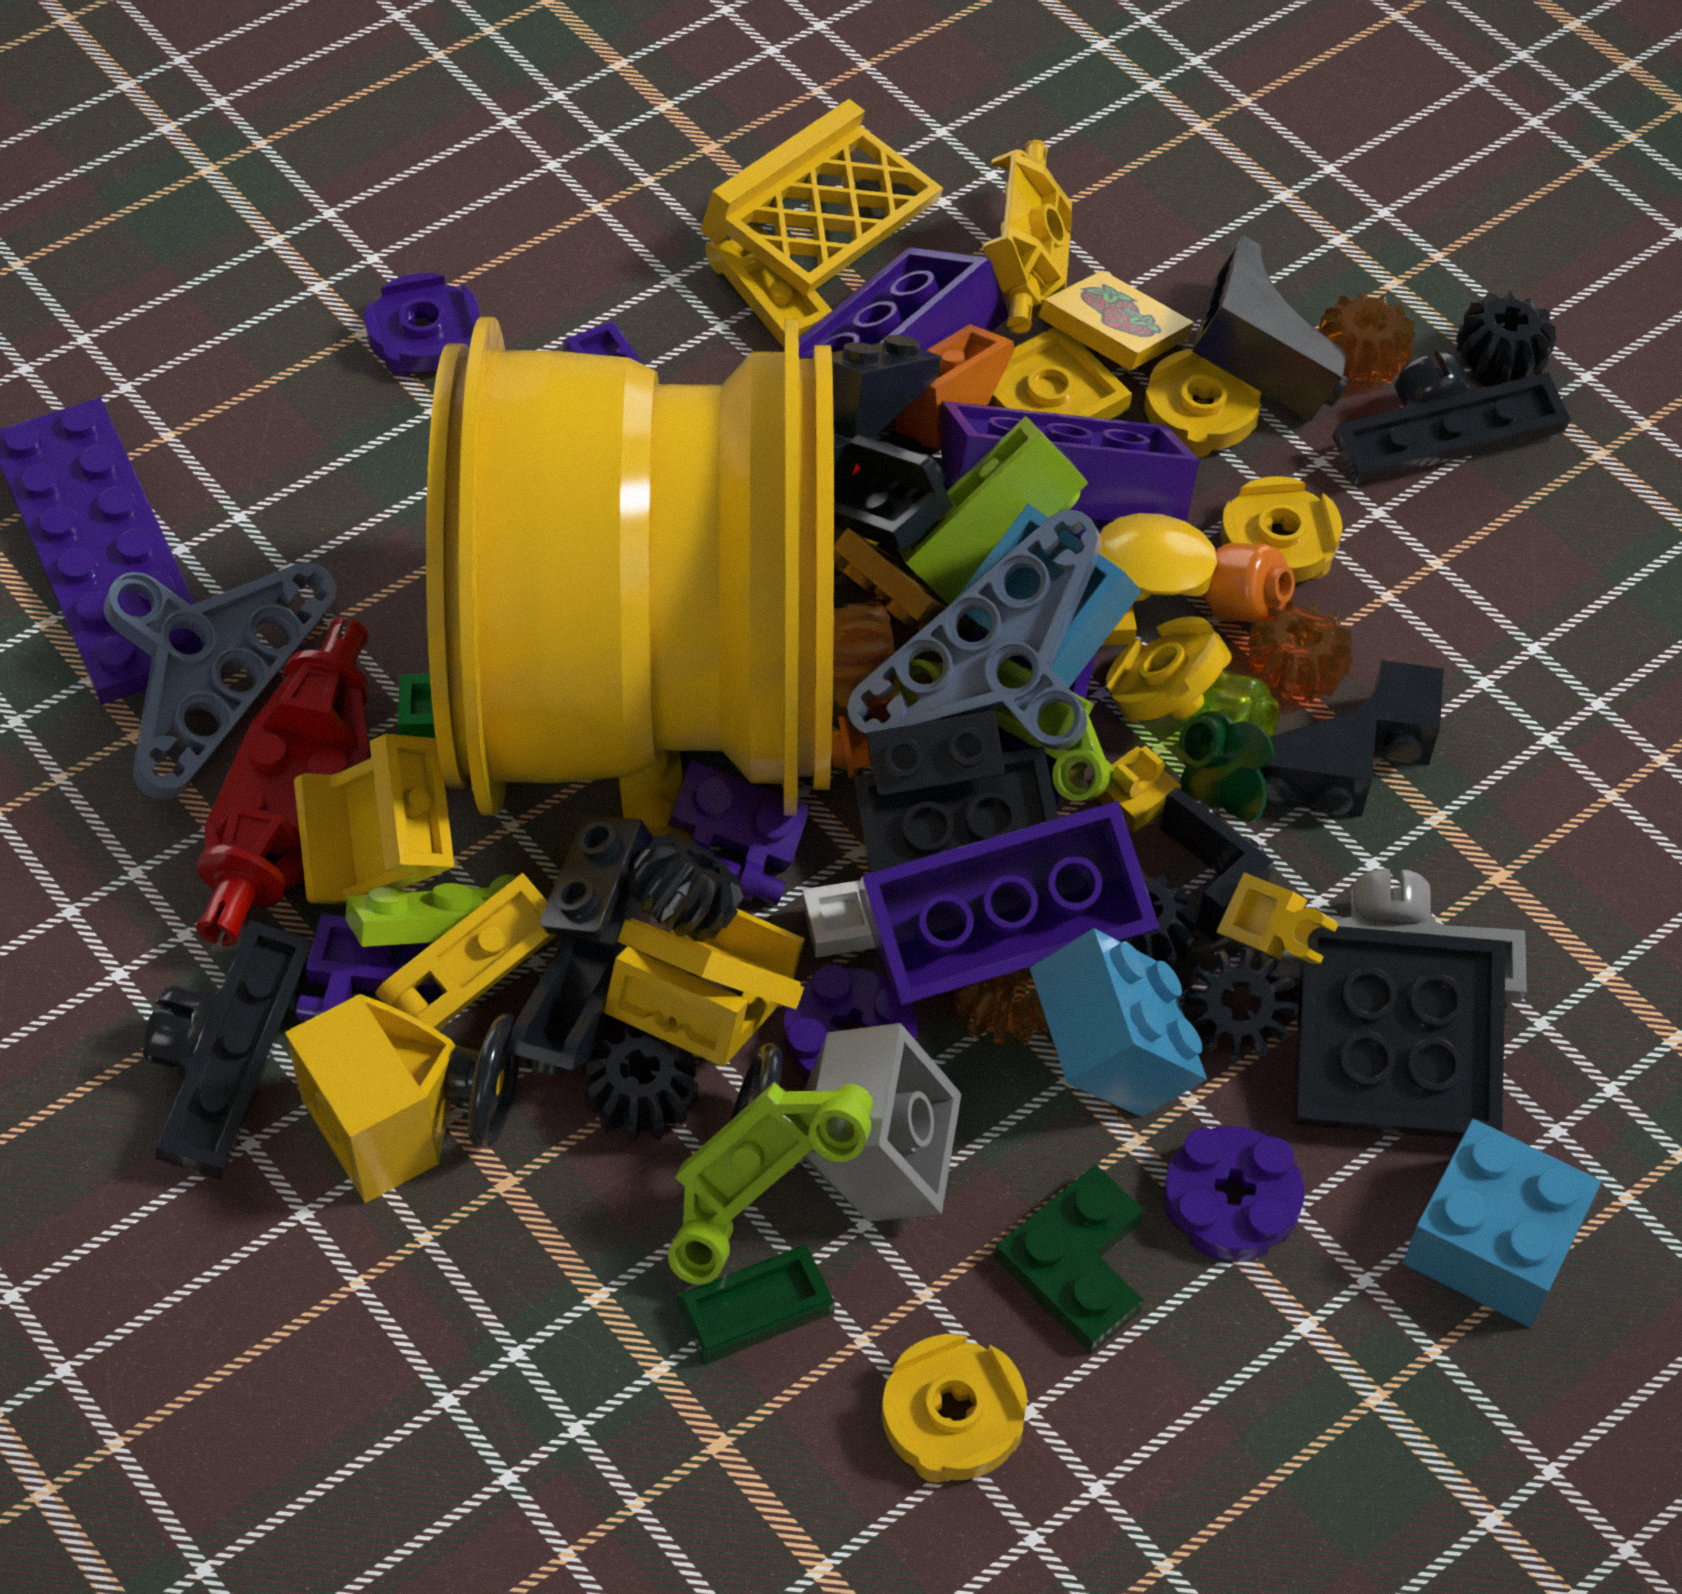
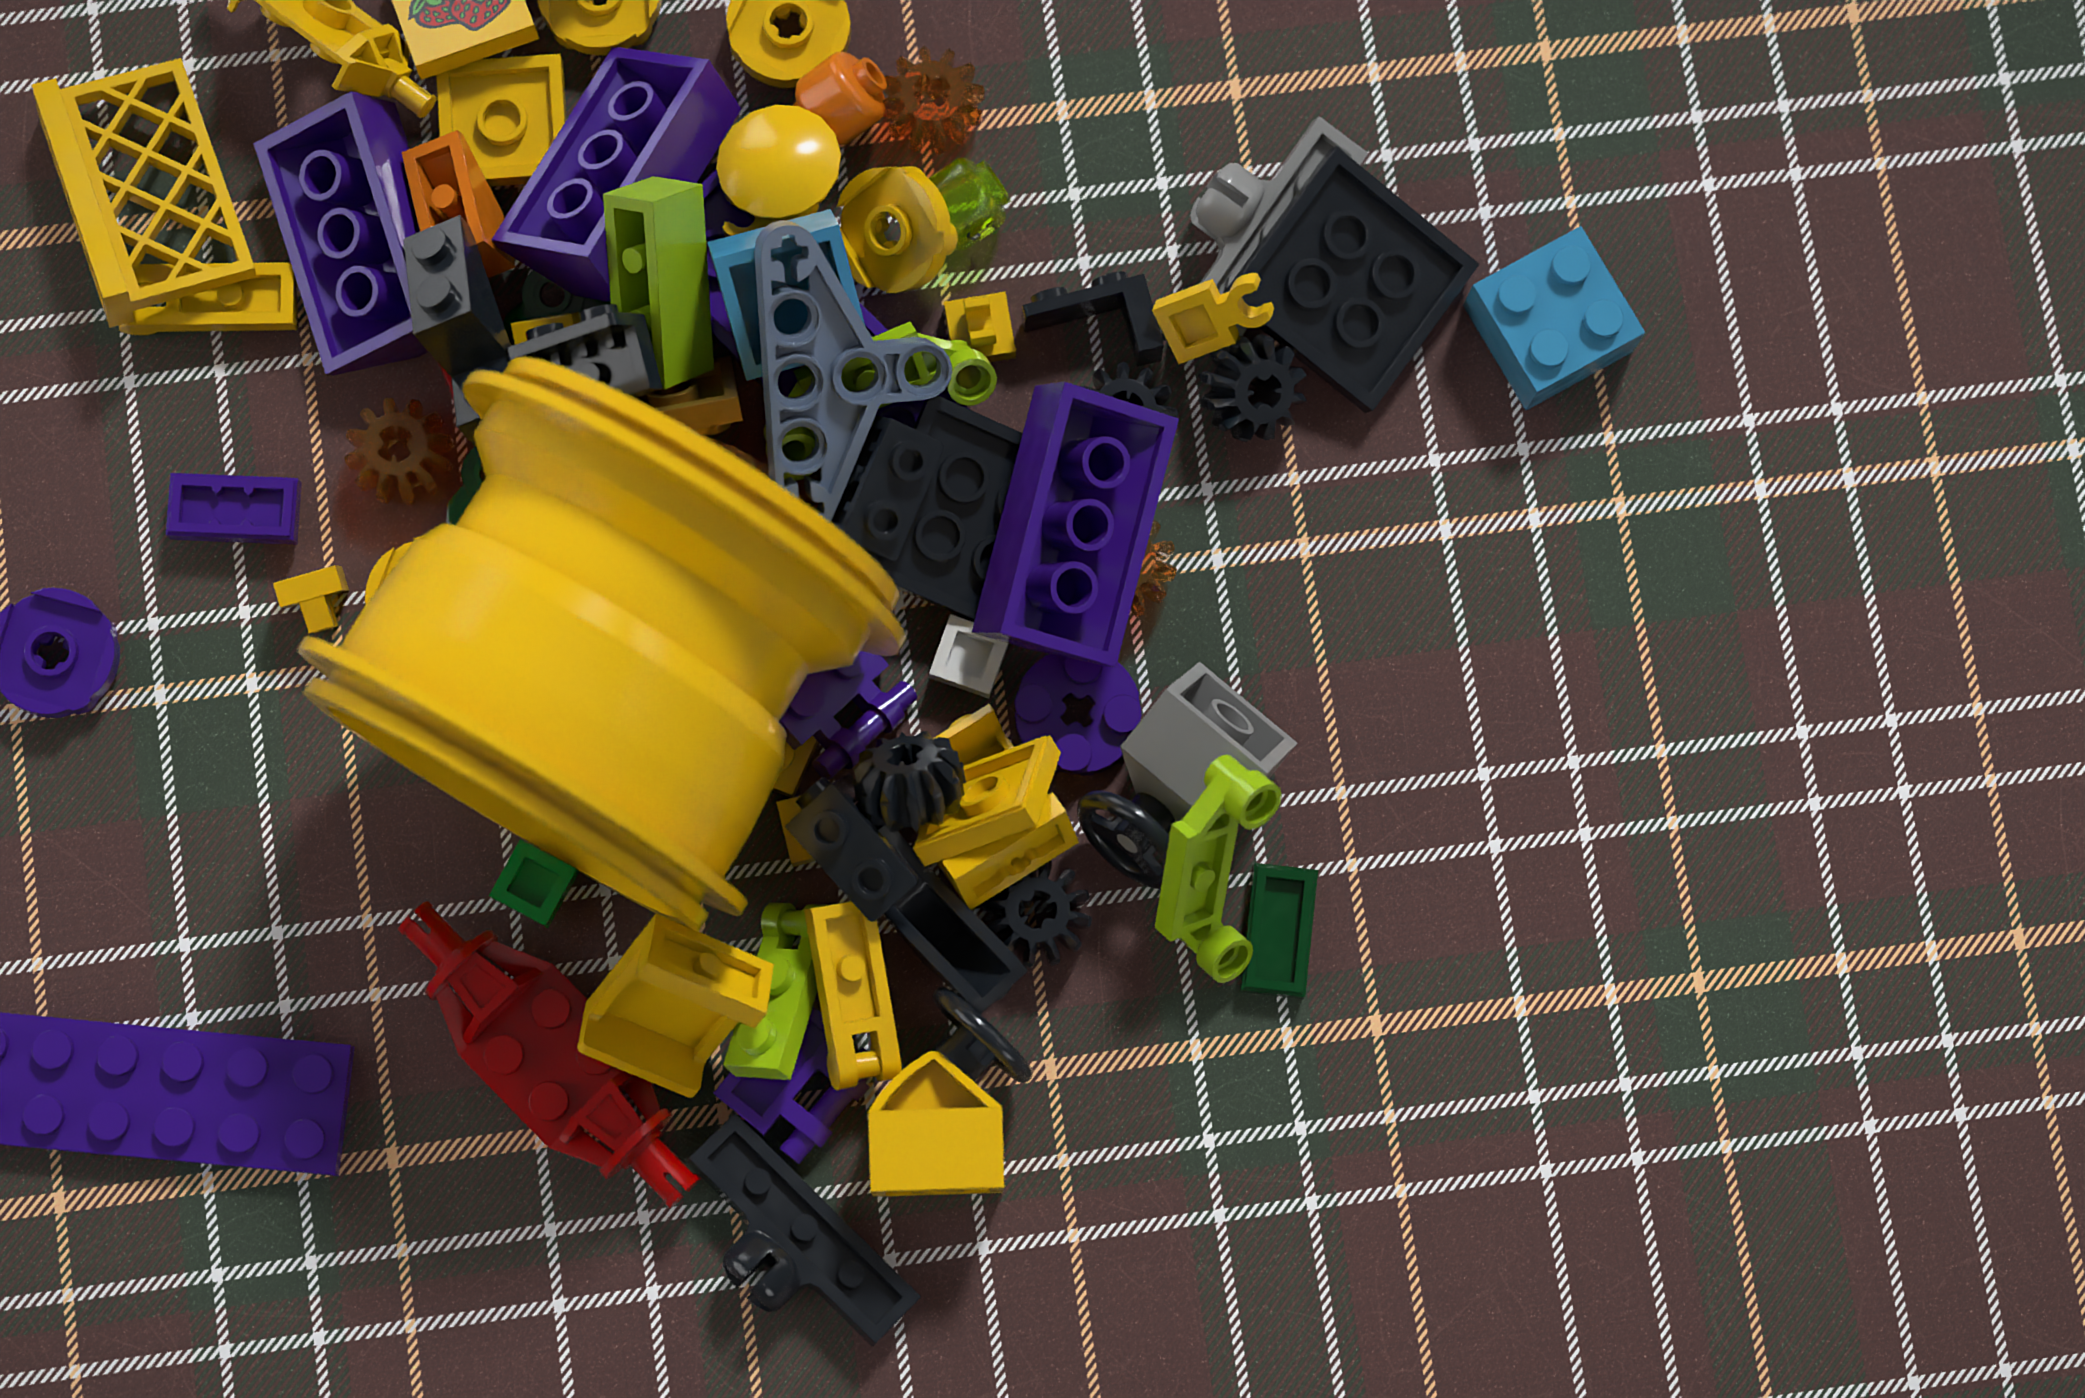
camera: 65 degrees left, 25 degrees up
sand blue beam [104,562,337,800] -> none
yellow plate [882,1334,1027,1483] -> none
dark green plate [994,1164,1144,1354] -> none
dark azure piece [1030,928,1207,1117] -> none
dark purple plate [1163,1126,1304,1262] -> none
dark green plate [1179,711,1275,822] -> none
black arch [1260,660,1444,816] -> none

